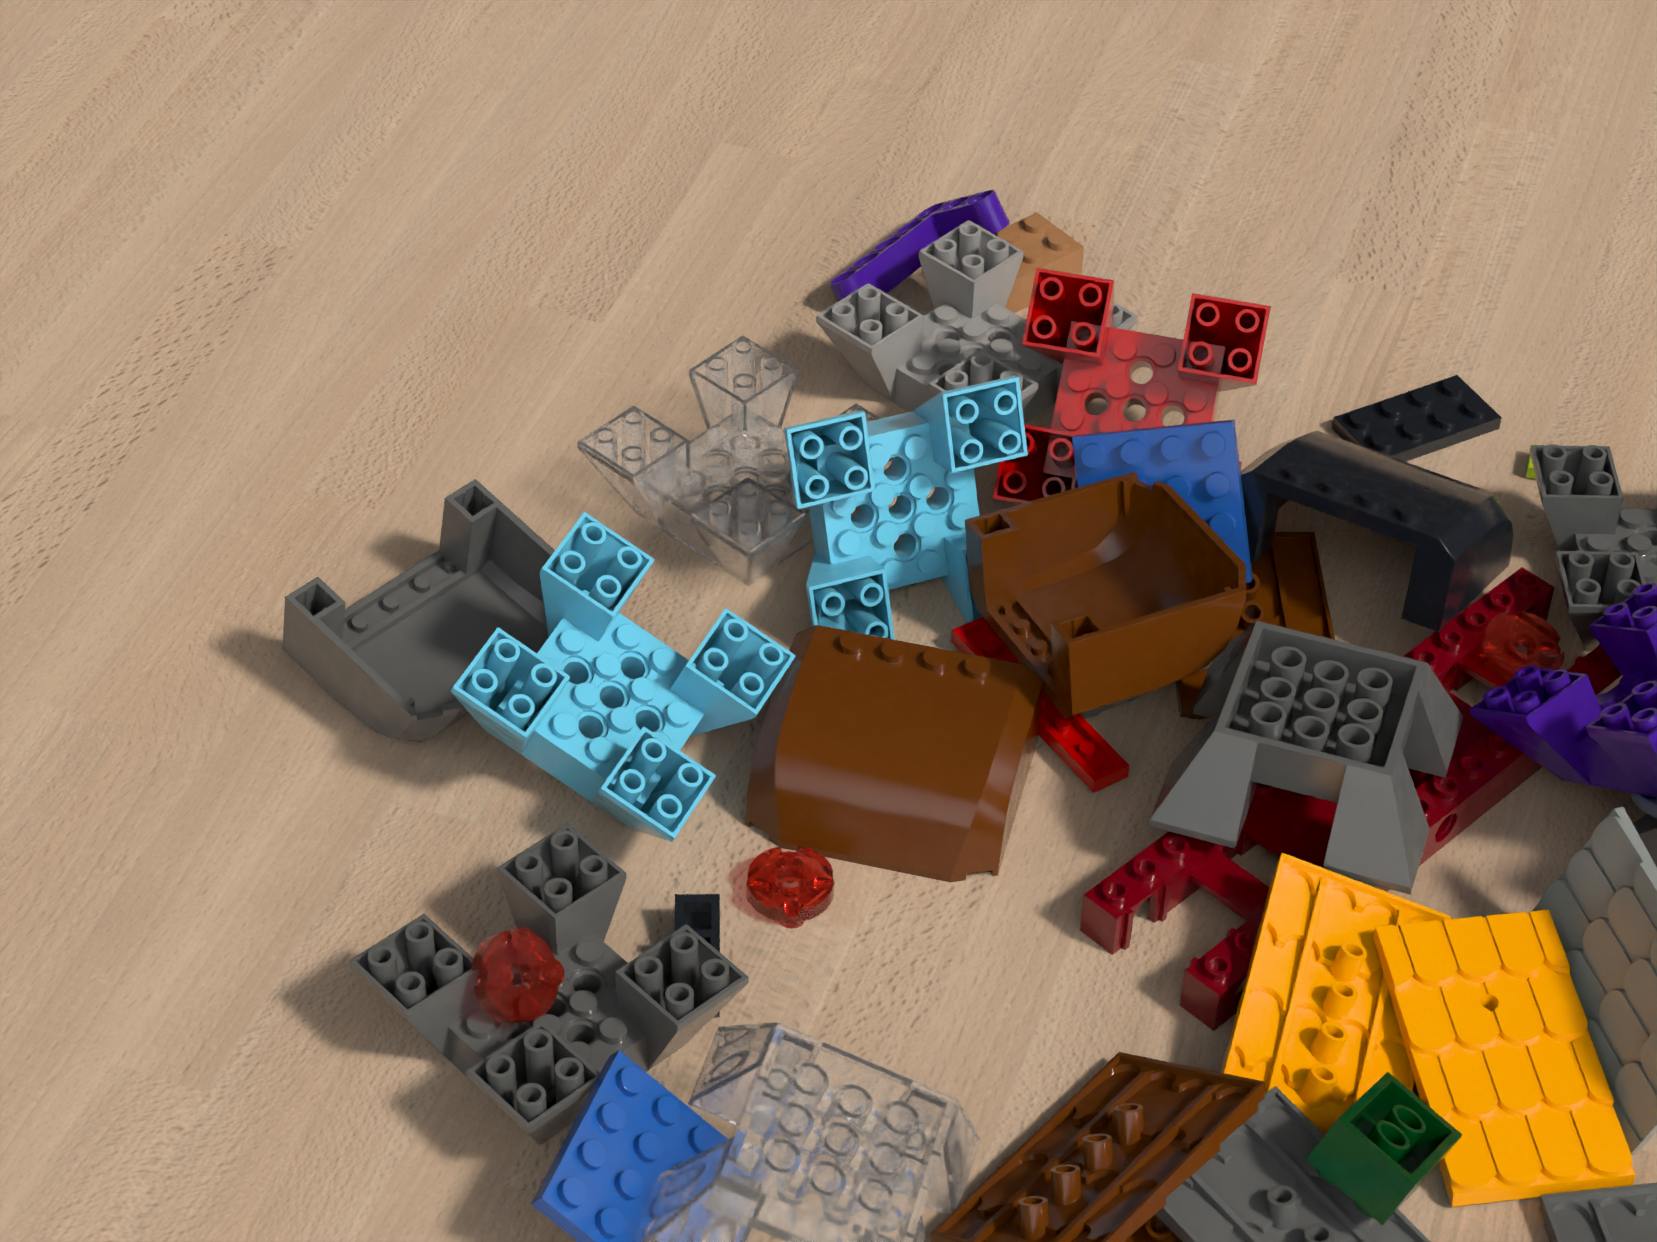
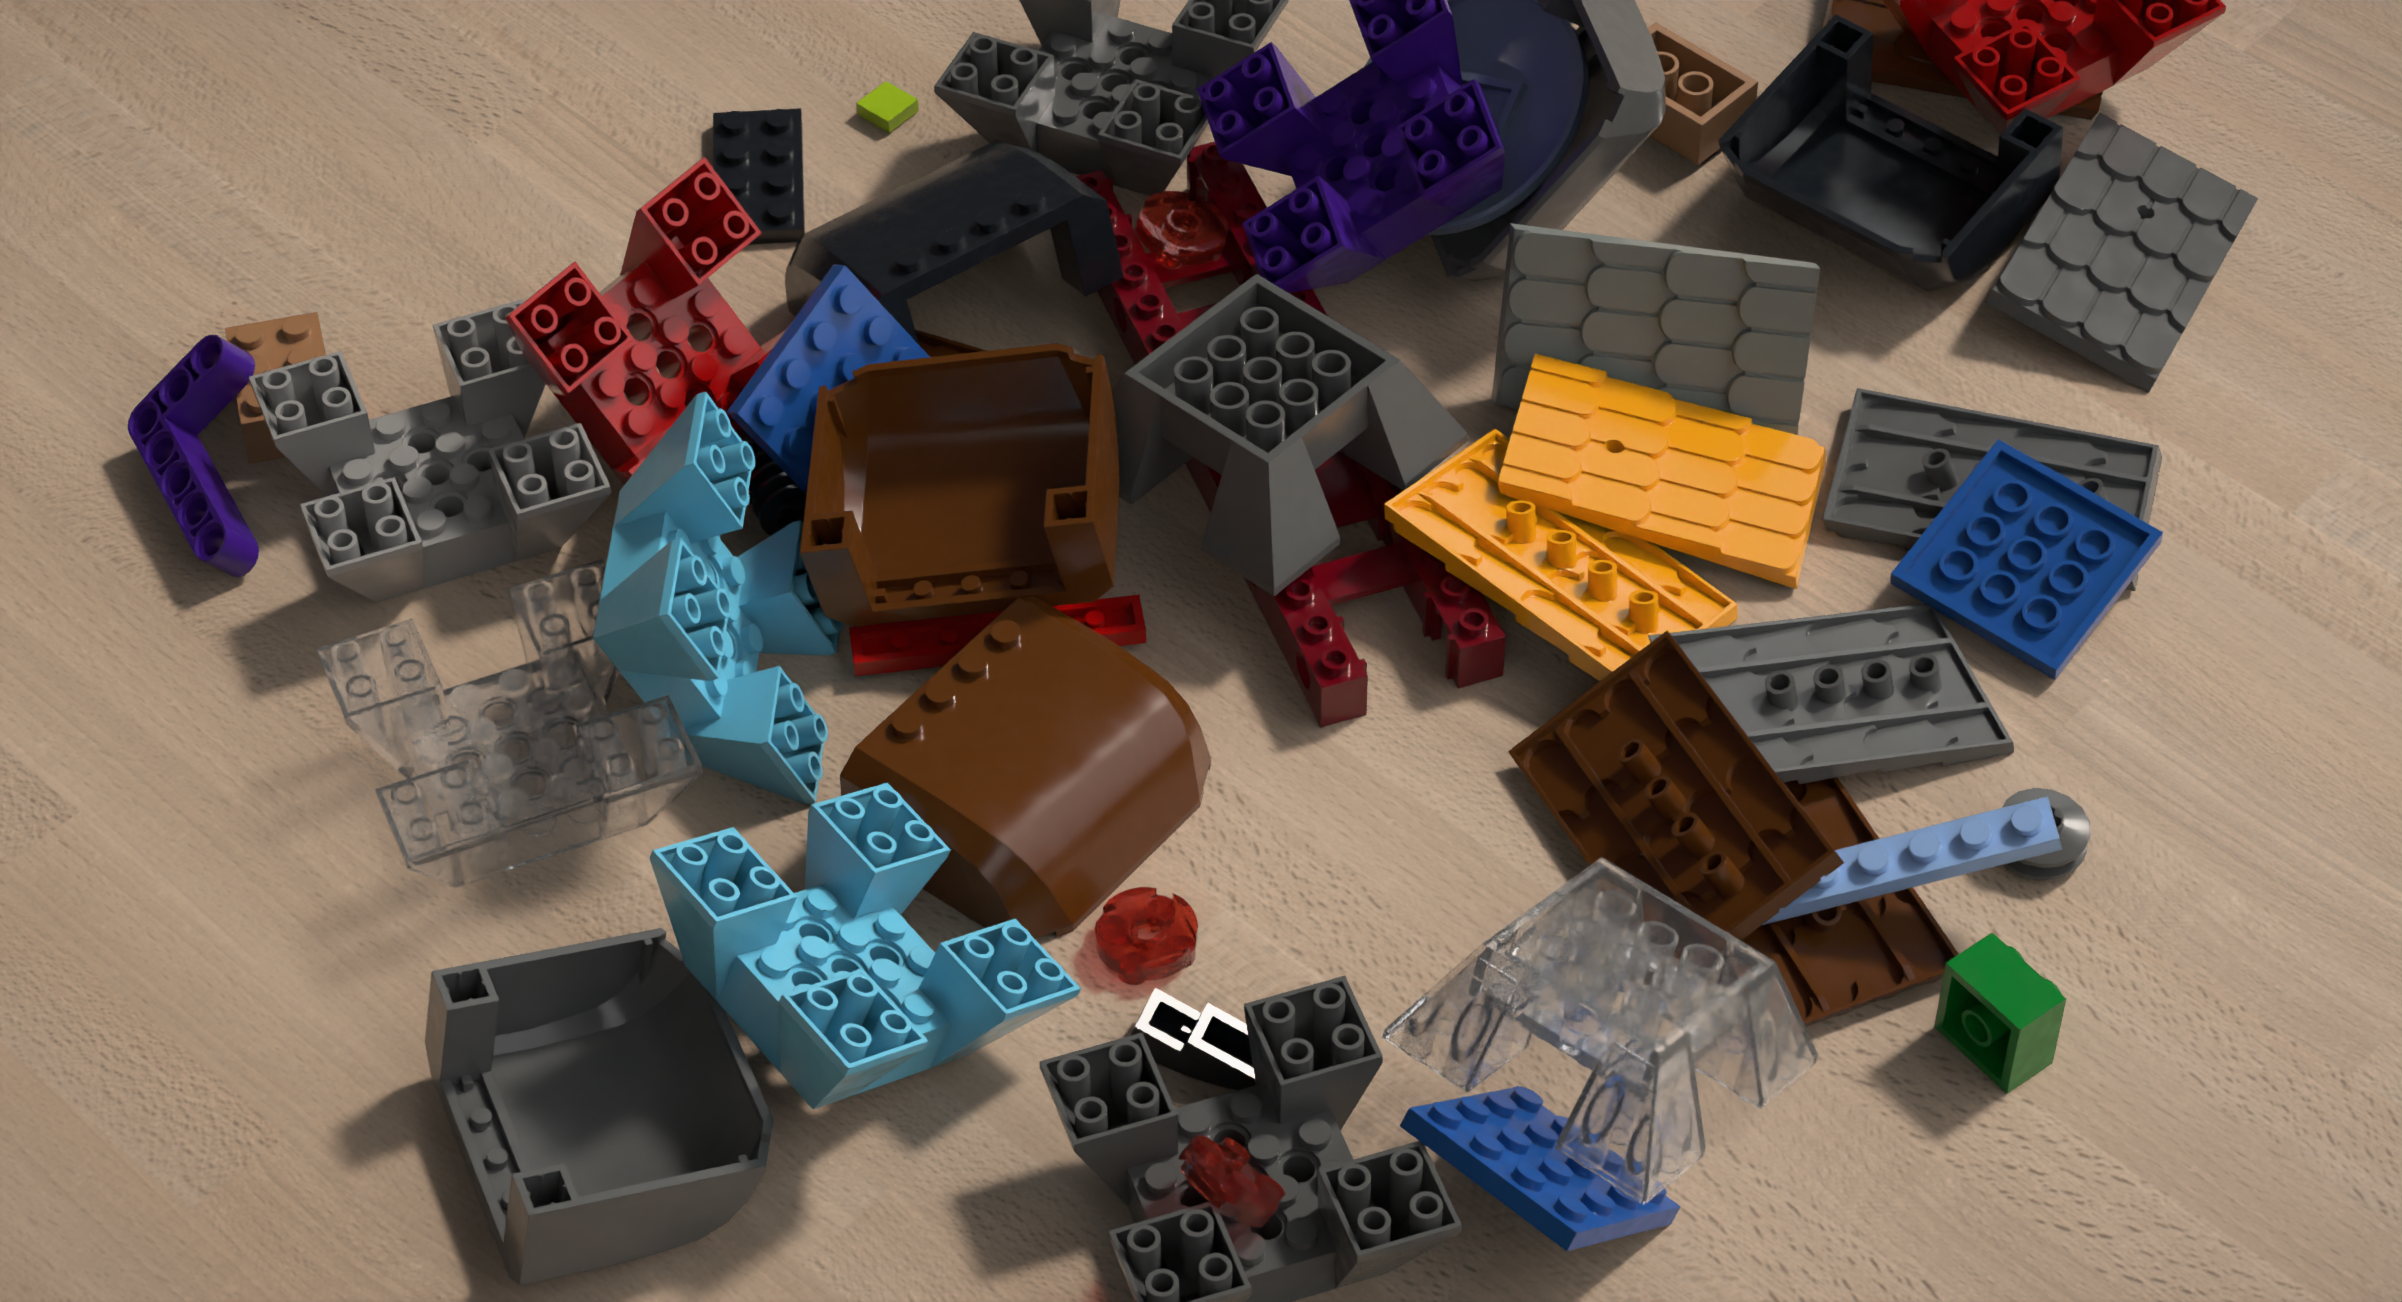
camera: 65 degrees left, 5 degrees up
dark green brick [1306,1072,1463,1226] -> none

